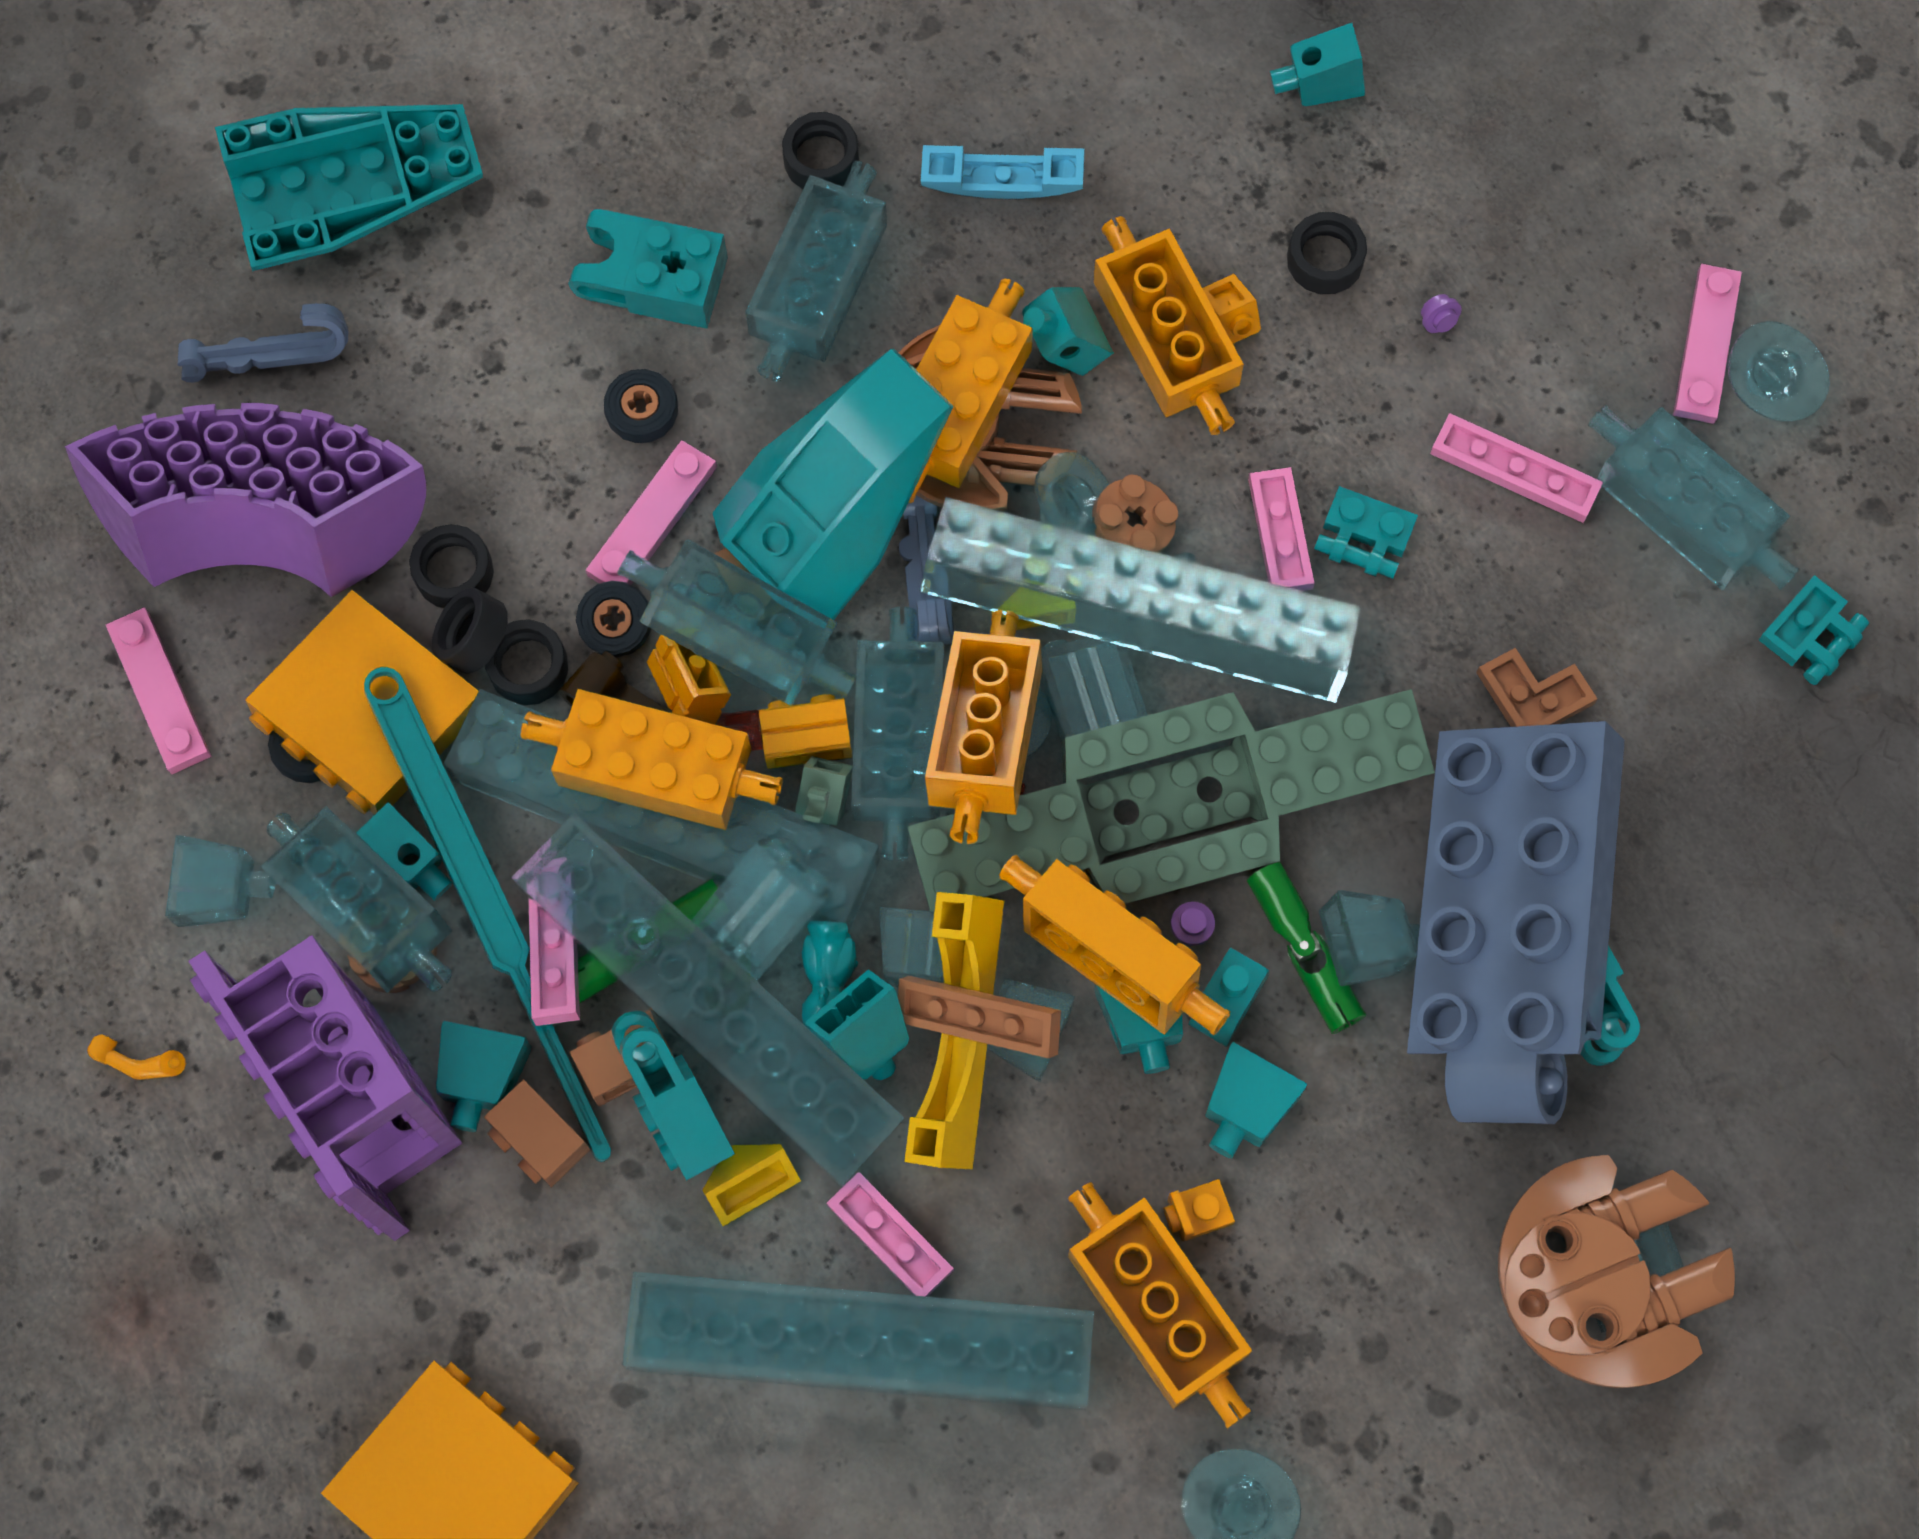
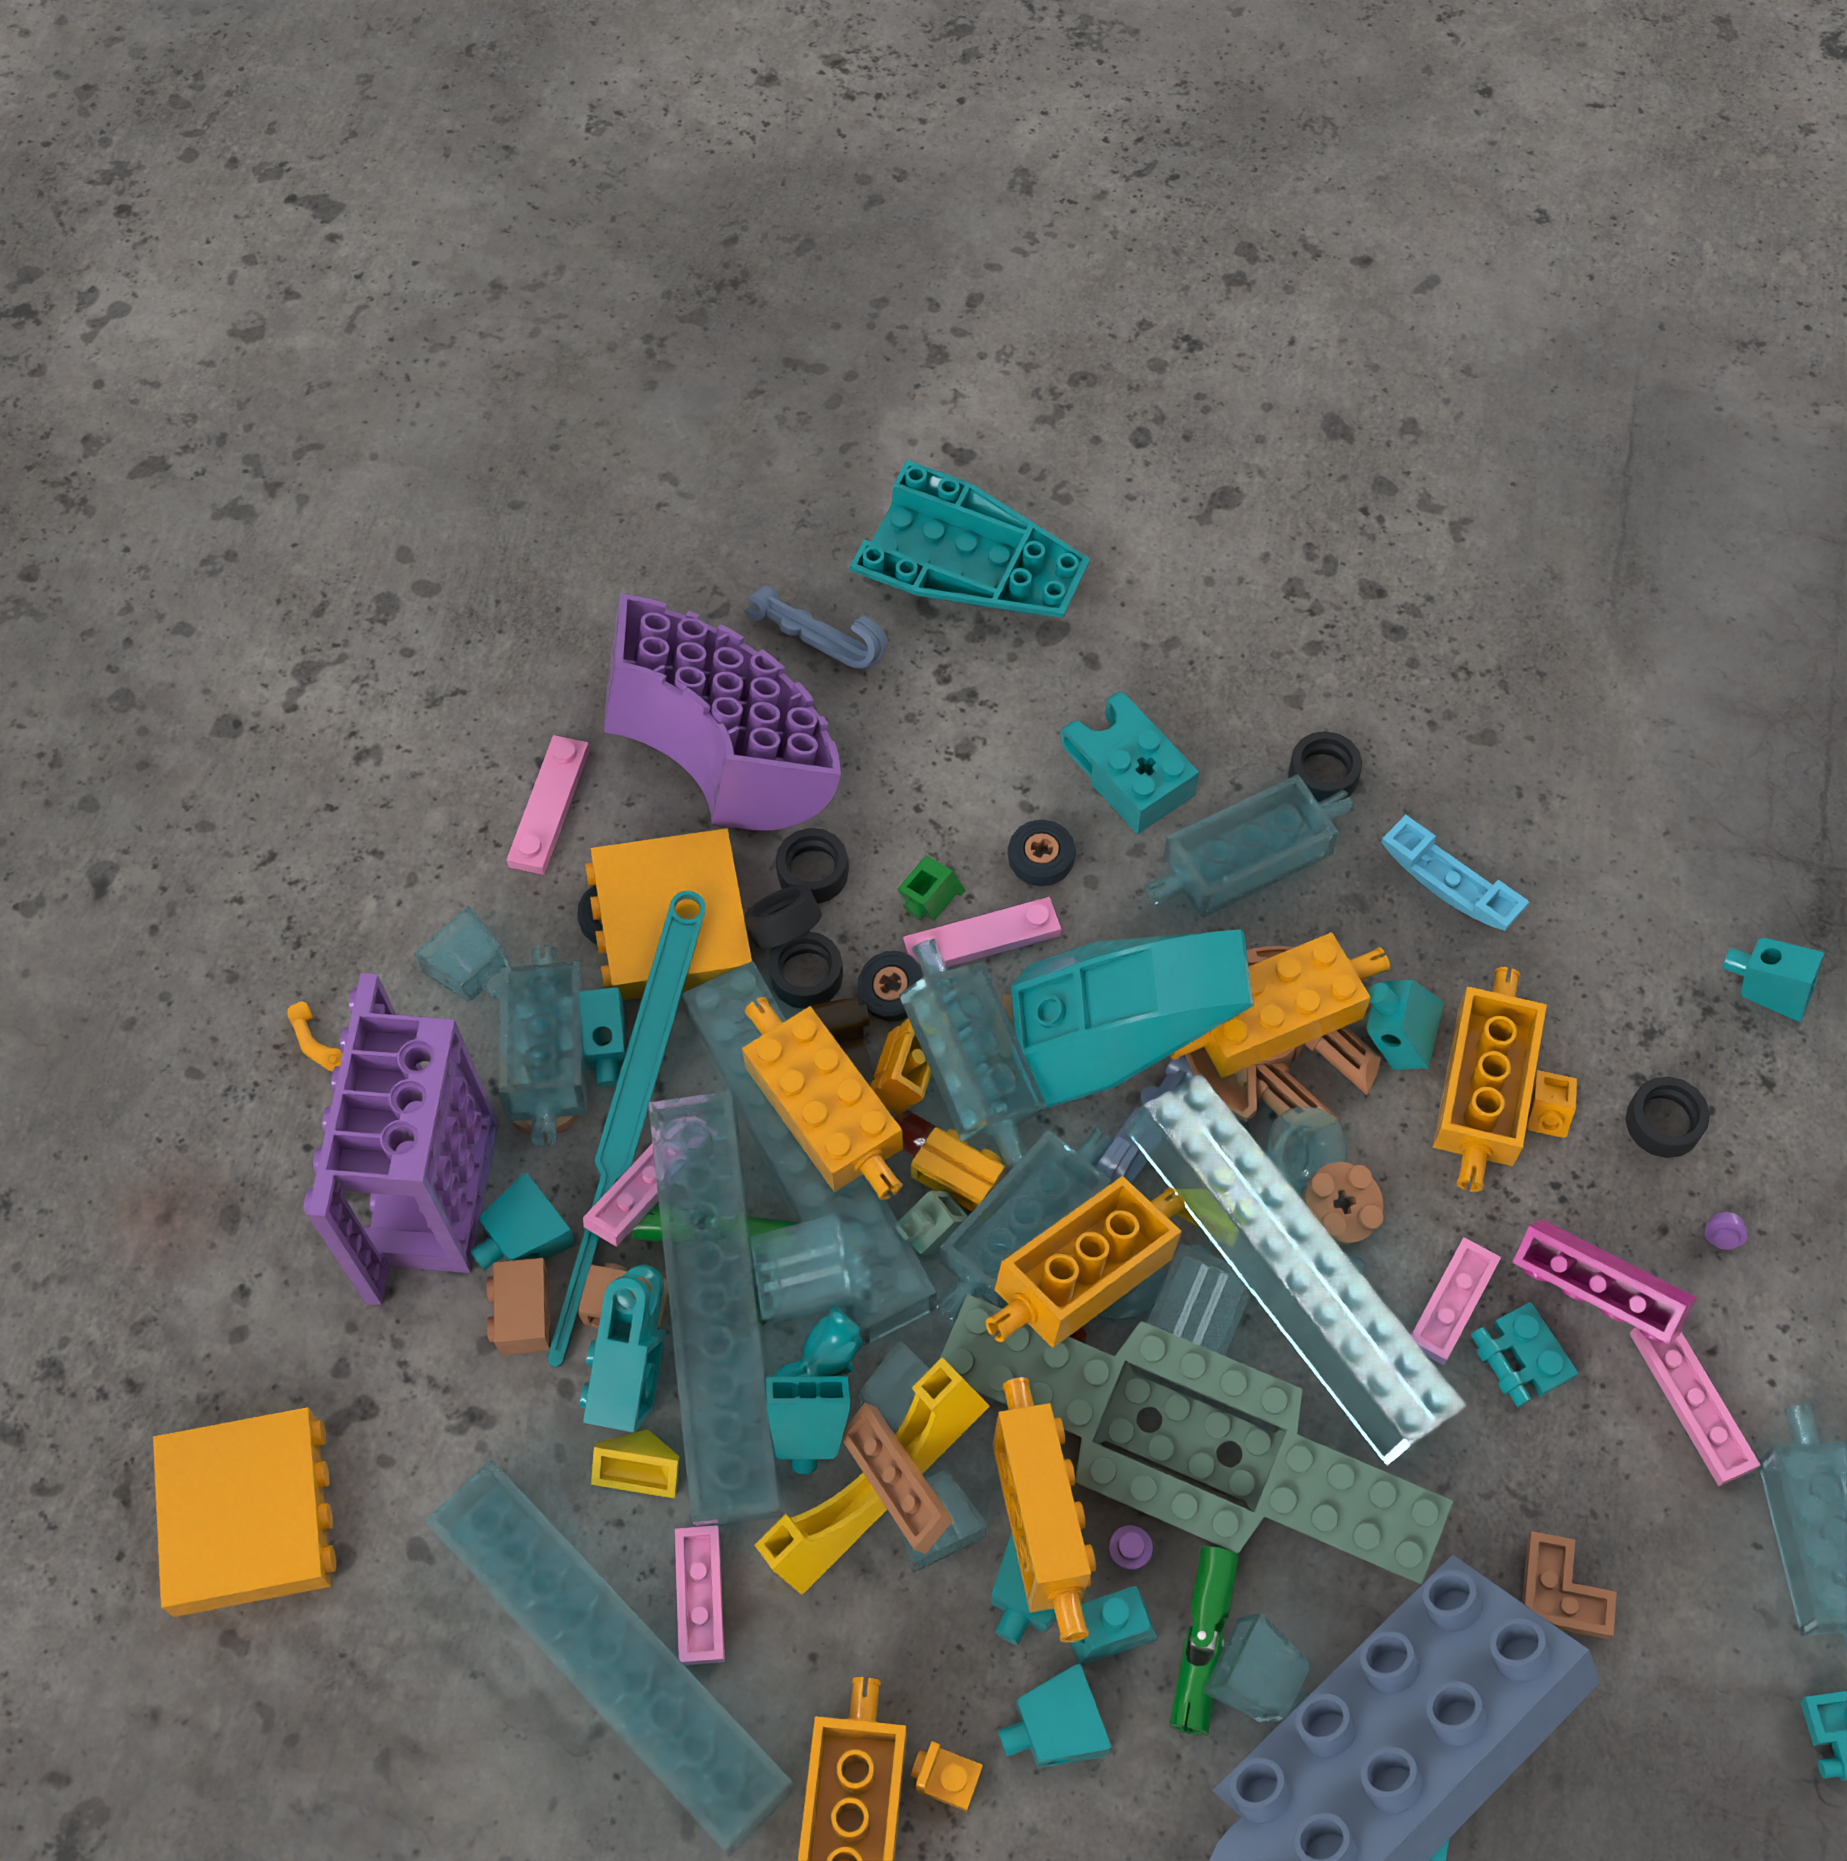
camera: 40 degrees right, 10 degrees down
none -> green brick [897,855,966,921]
none -> dark pink brick [1512,1219,1697,1344]

